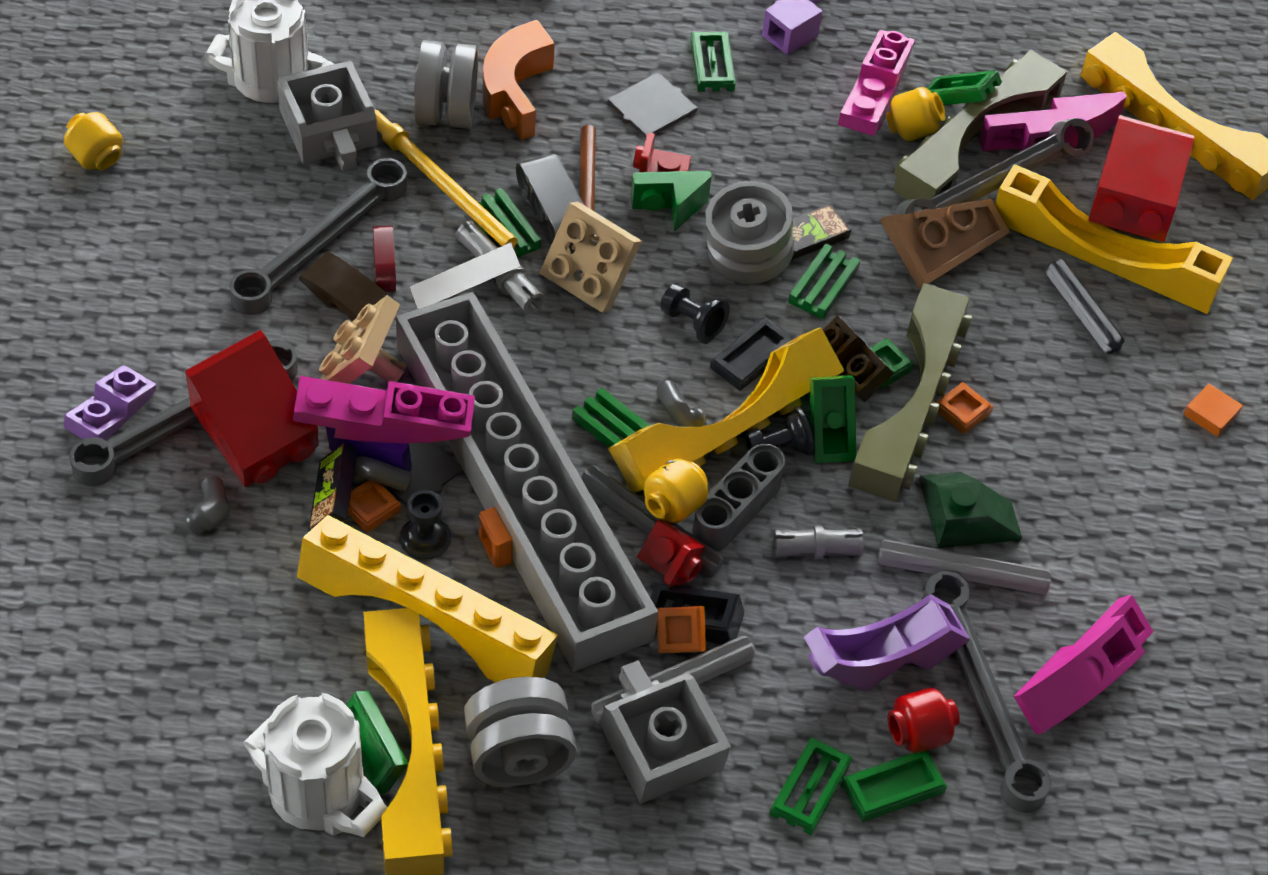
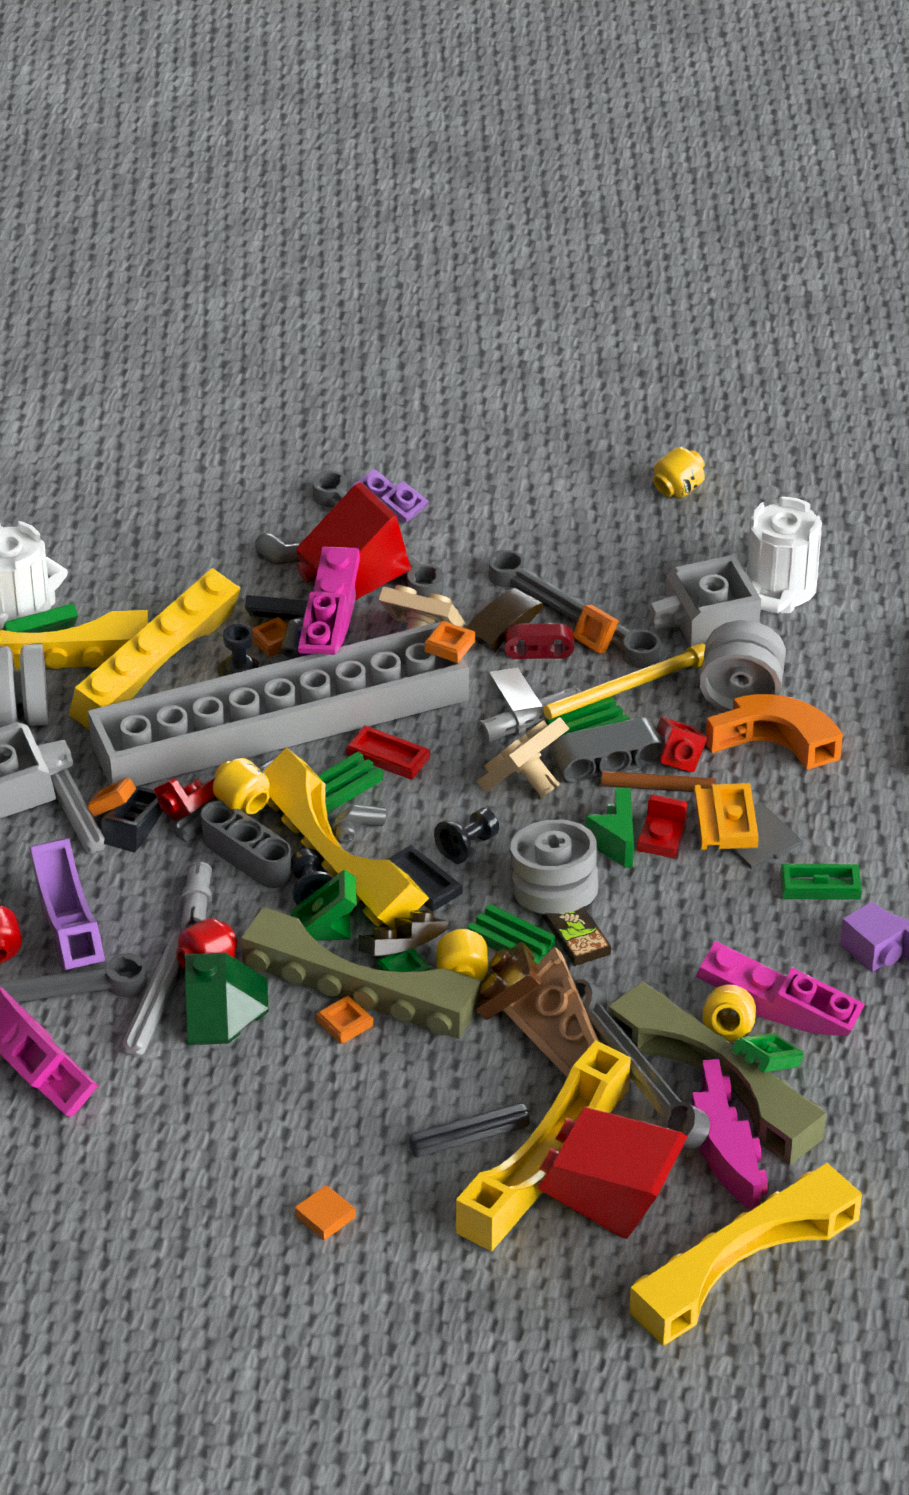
camera: 100 degrees right, 10 degrees down
none -> red head [176,918,237,969]
none -> red tile [346,725,430,780]
none -> orange tile [425,620,475,663]
none -> yellow head [436,929,489,982]
none -> reddish brown wing [476,941,542,1020]
none -> orange tile [573,605,619,654]
none -> red bracket [657,716,707,772]
none -> light orange plate [694,783,758,850]

